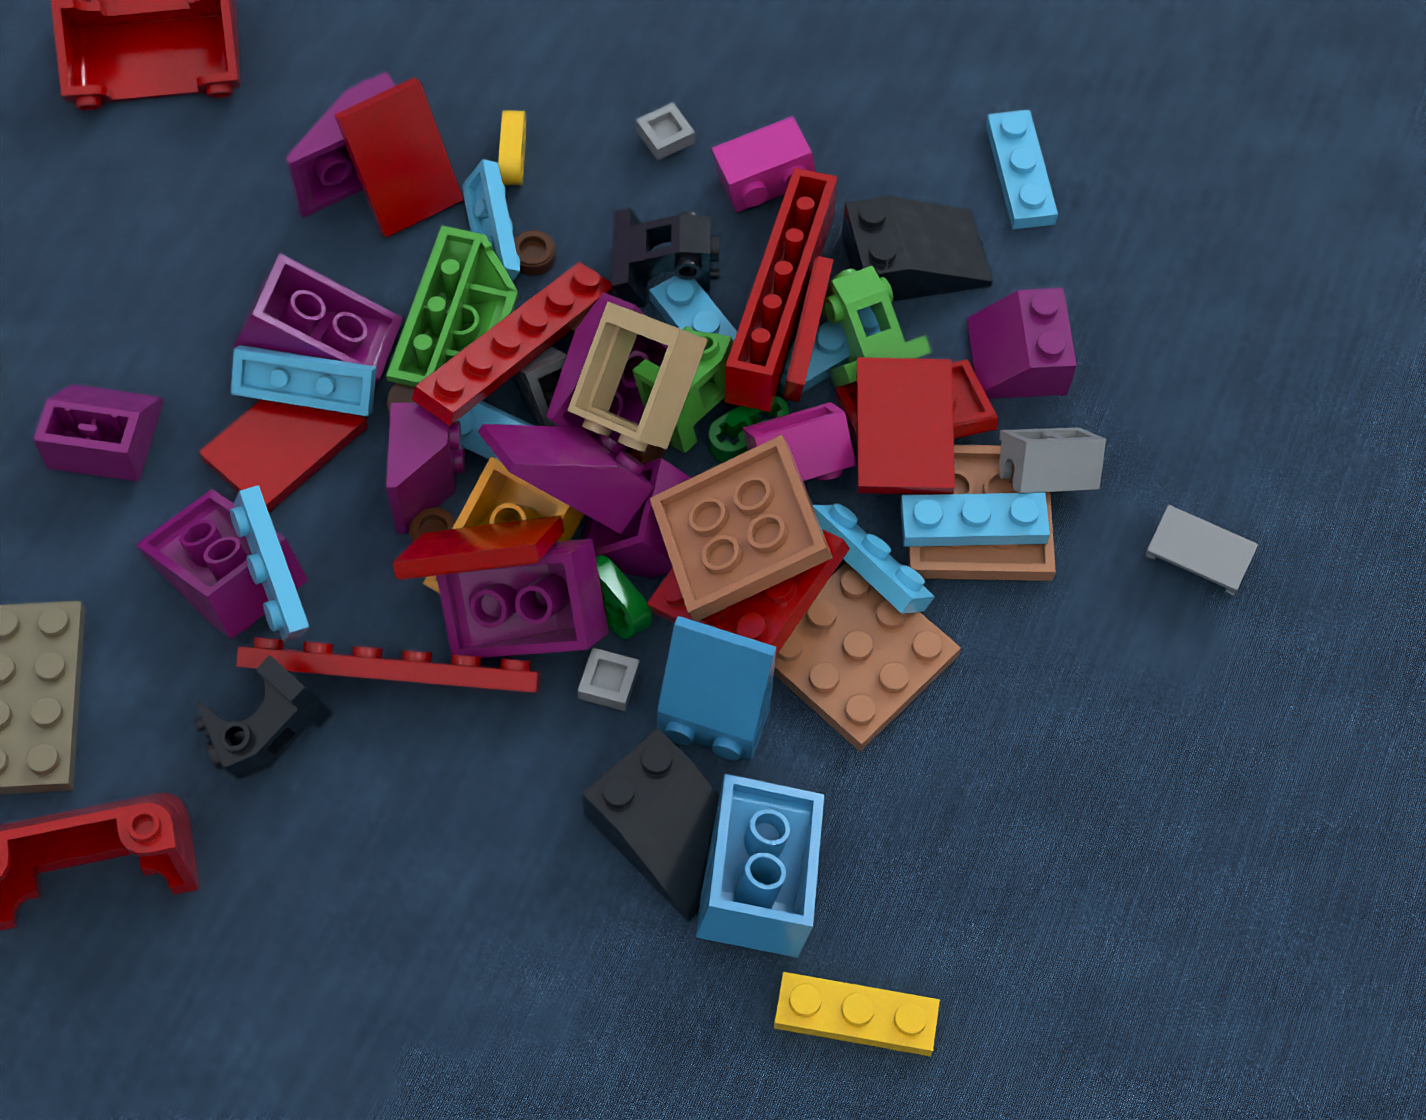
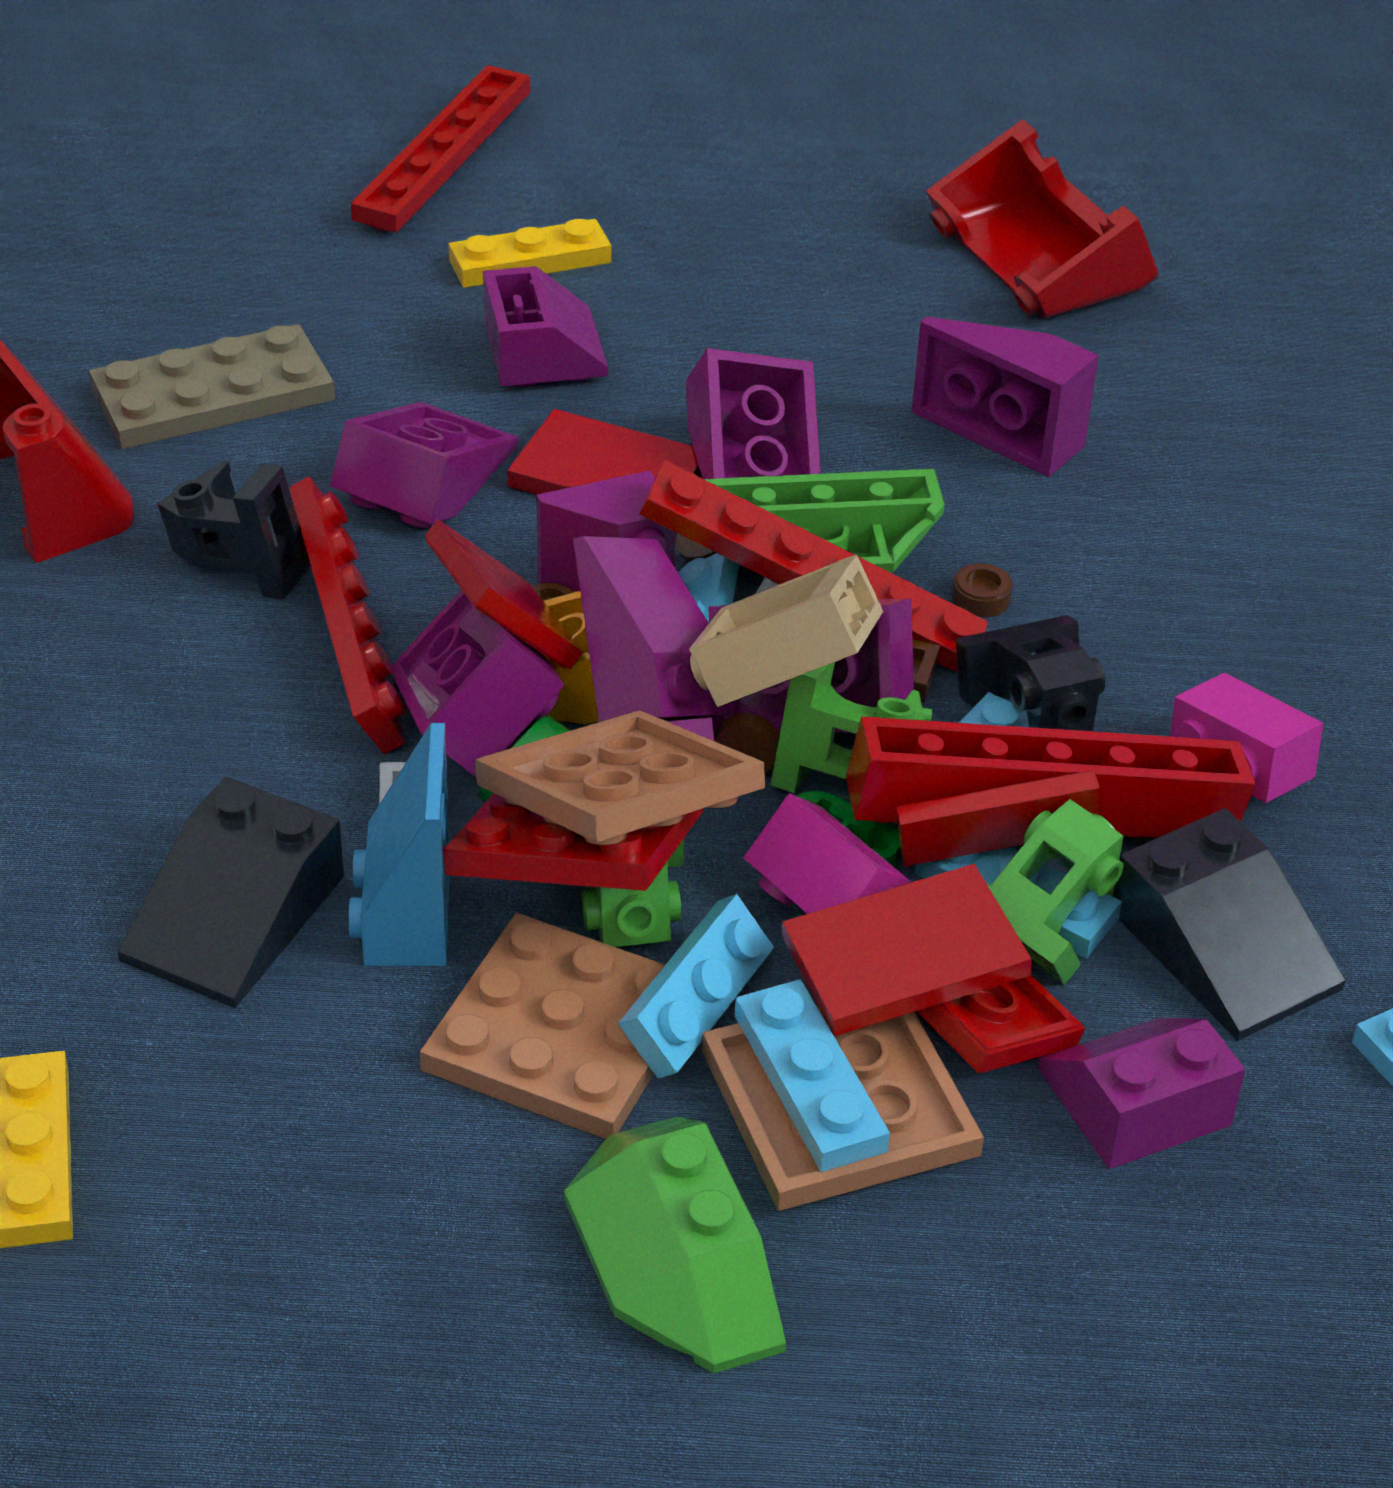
camera: 70 degrees right, 20 degrees down
medium azure plate [230,485,309,642] -> none
medium azure plate [231,345,377,416] -> none
red tile [334,77,464,238] -> none
medium azure plate [462,159,520,280] -> none
yellow beam [498,110,526,186] -> none
light grey plate [636,102,695,161] -> none
dark azure slope [696,774,824,958] -> none
light grey hinge [999,428,1106,493] -> none
light grey hinge [1145,504,1258,596] -> none
none -> bright green wedge [564,1116,786,1374]

